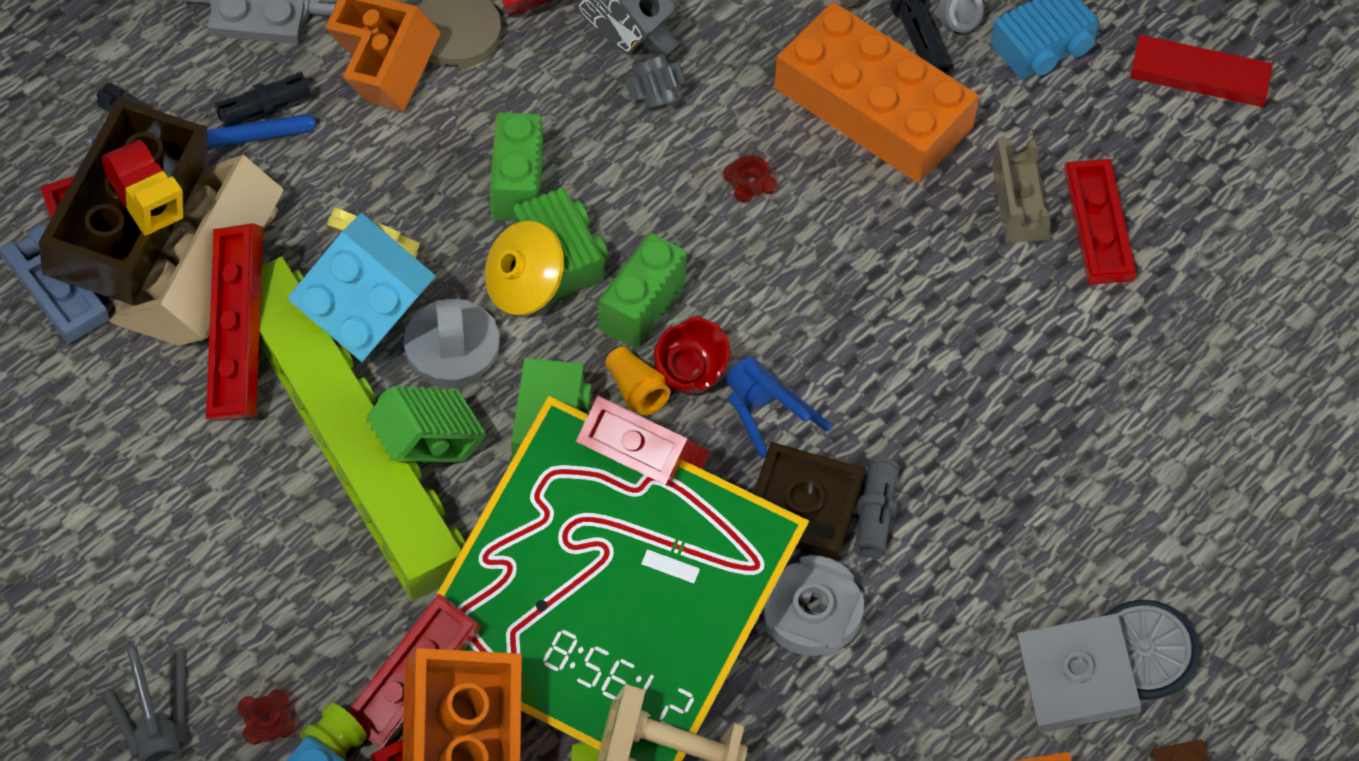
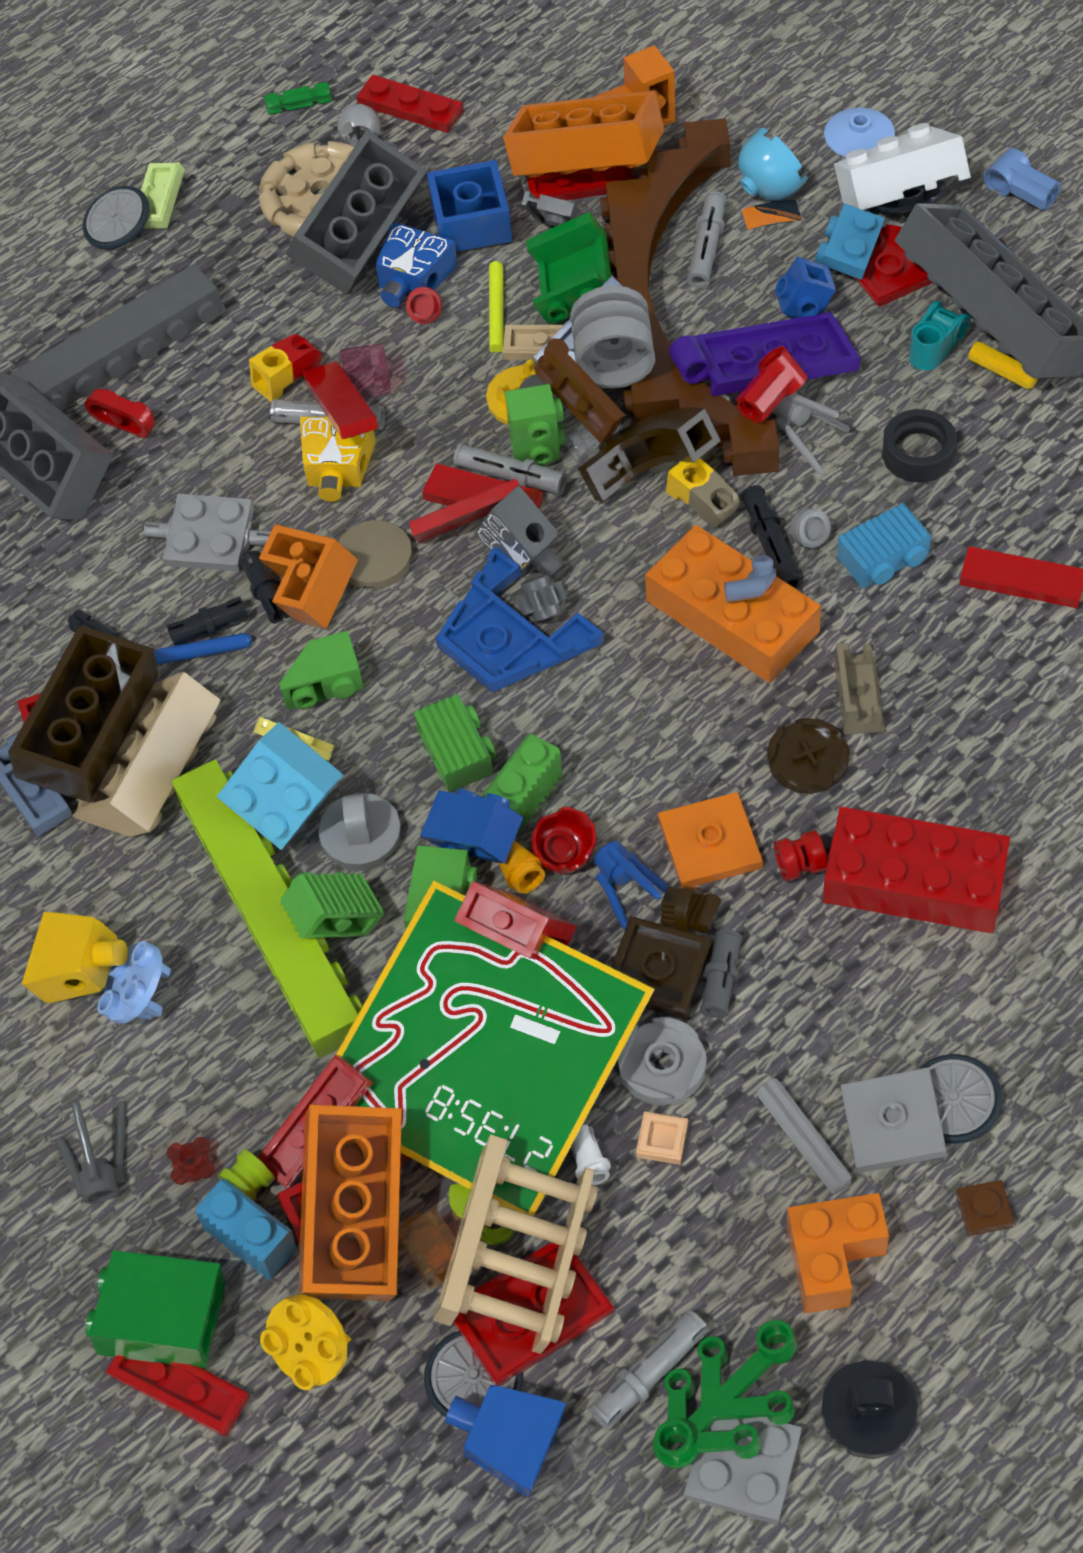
camera: 10 degrees right, 0 degrees up
leg [102,139,183,236] -> none
red tile [206,223,263,421] -> none
yellow dish [485,221,564,316] -> none
bright green brick [490,113,543,220] -> none
clear red plate [723,155,777,203] -> none
red tile [1064,159,1136,285] -> none
none -> yellow torso [21,912,128,1003]
none -> light blue plate [97,941,171,1024]
none -> black pin [239,550,290,624]
none -> bright green slope [279,630,364,710]
none -> blue brick [420,788,523,864]
none -> blue wing [436,547,604,692]
none -> white pin [570,1125,611,1186]
none -> light nougat tile [636,1111,688,1165]
none -> orange plate [658,792,763,888]
none -> dark brown piece [660,885,721,934]
none -> sand blue arm [724,556,776,603]
none -> light grey axle [758,1078,851,1194]
none -> dark brown tile [767,718,850,794]
none -> red wheel [773,830,828,882]
none -> red brick [823,806,1011,934]

